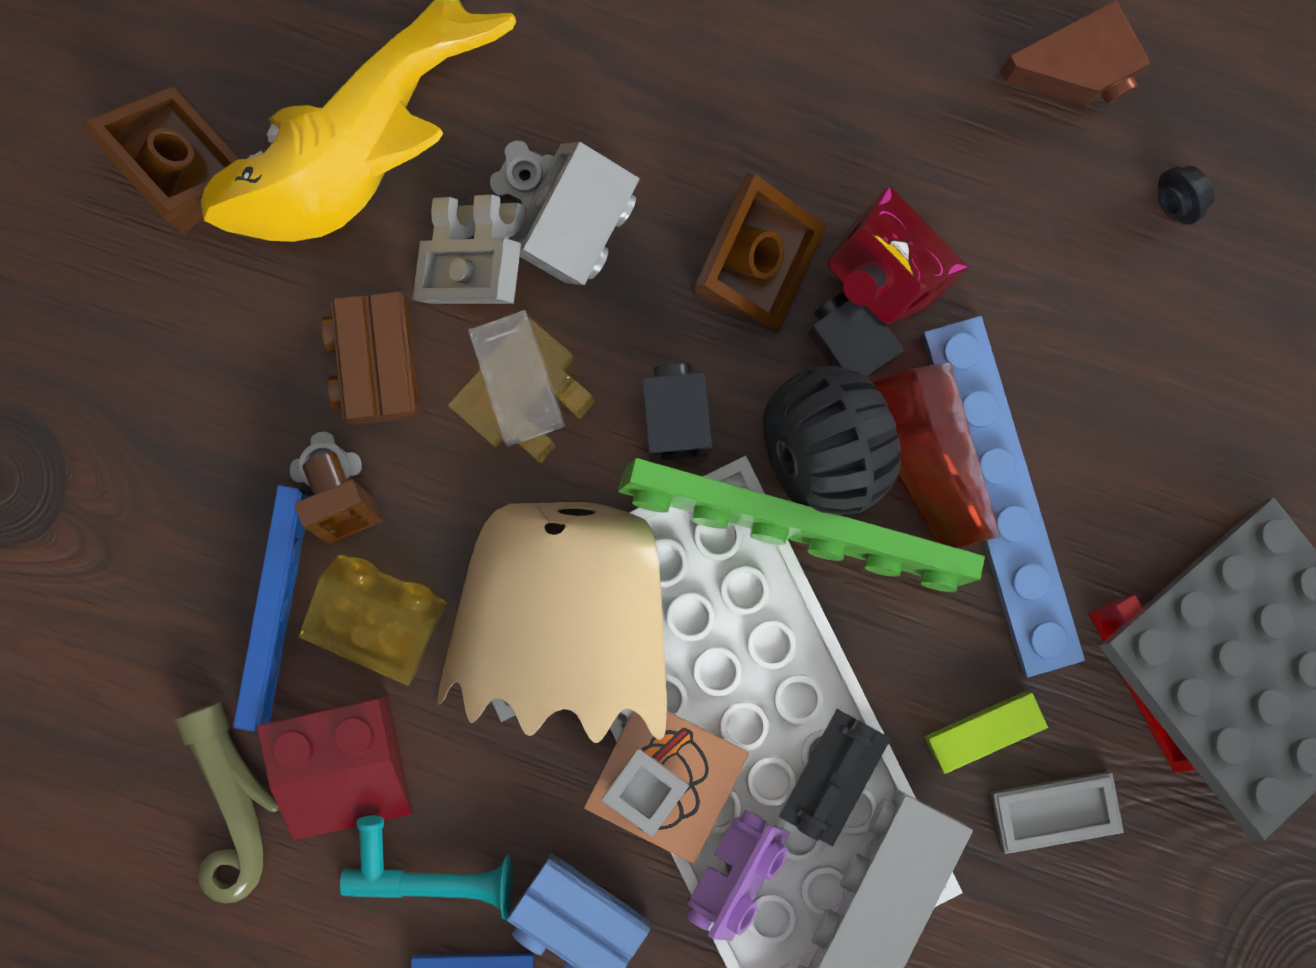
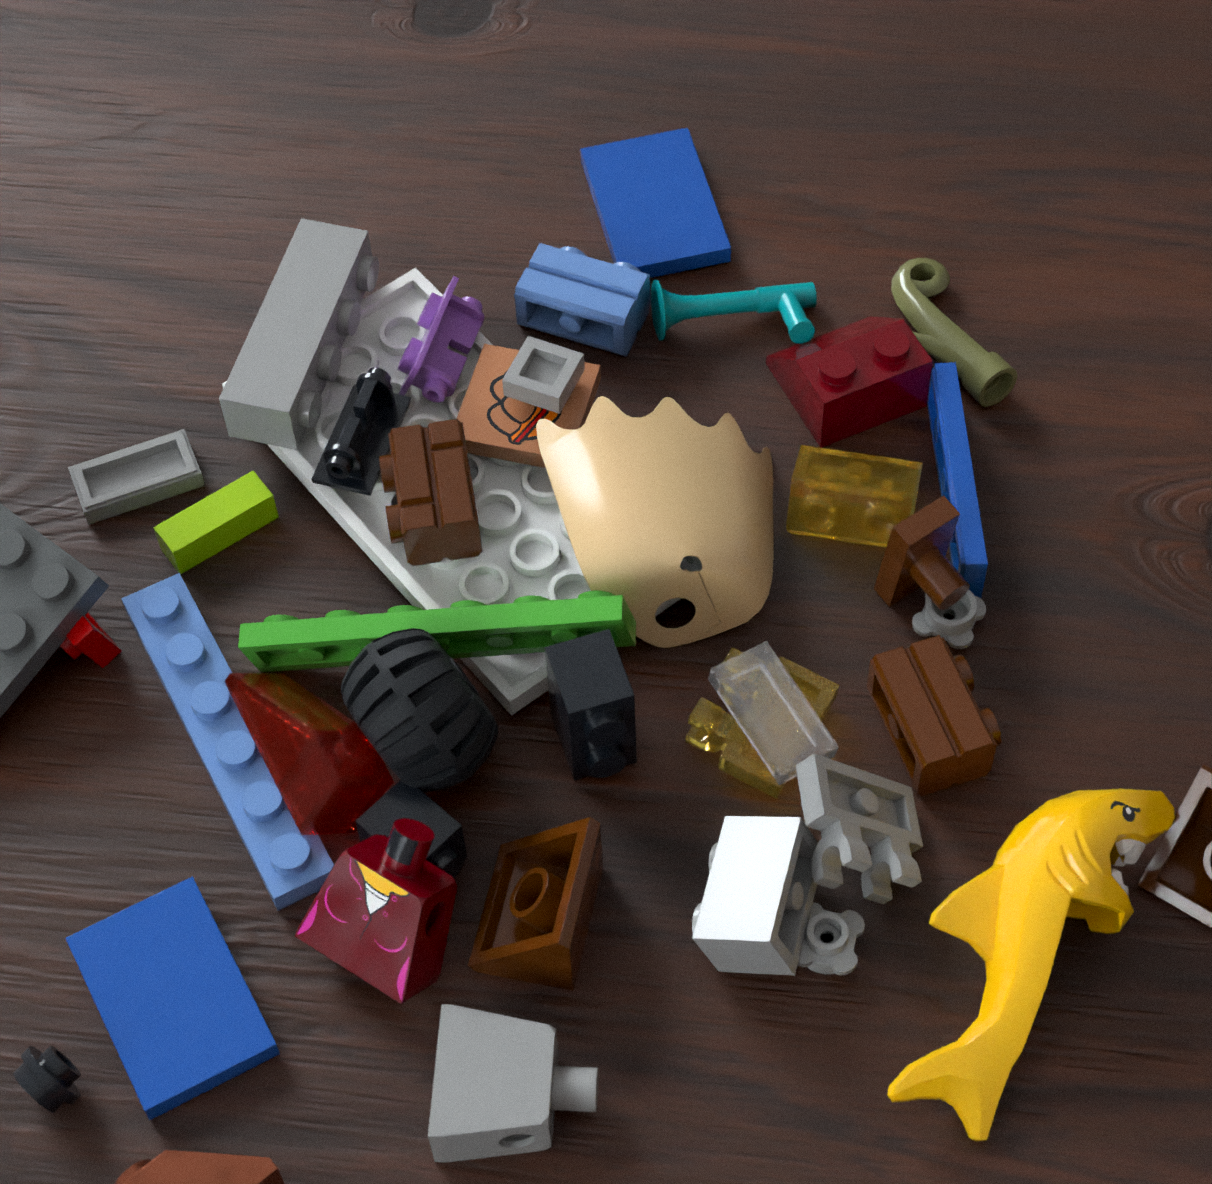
camera: 175 degrees right, 30 degrees down
none -> blue tile [65,876,280,1120]
none -> reddish brown brick [379,419,483,566]
none -> light grey torso [428,1004,599,1163]

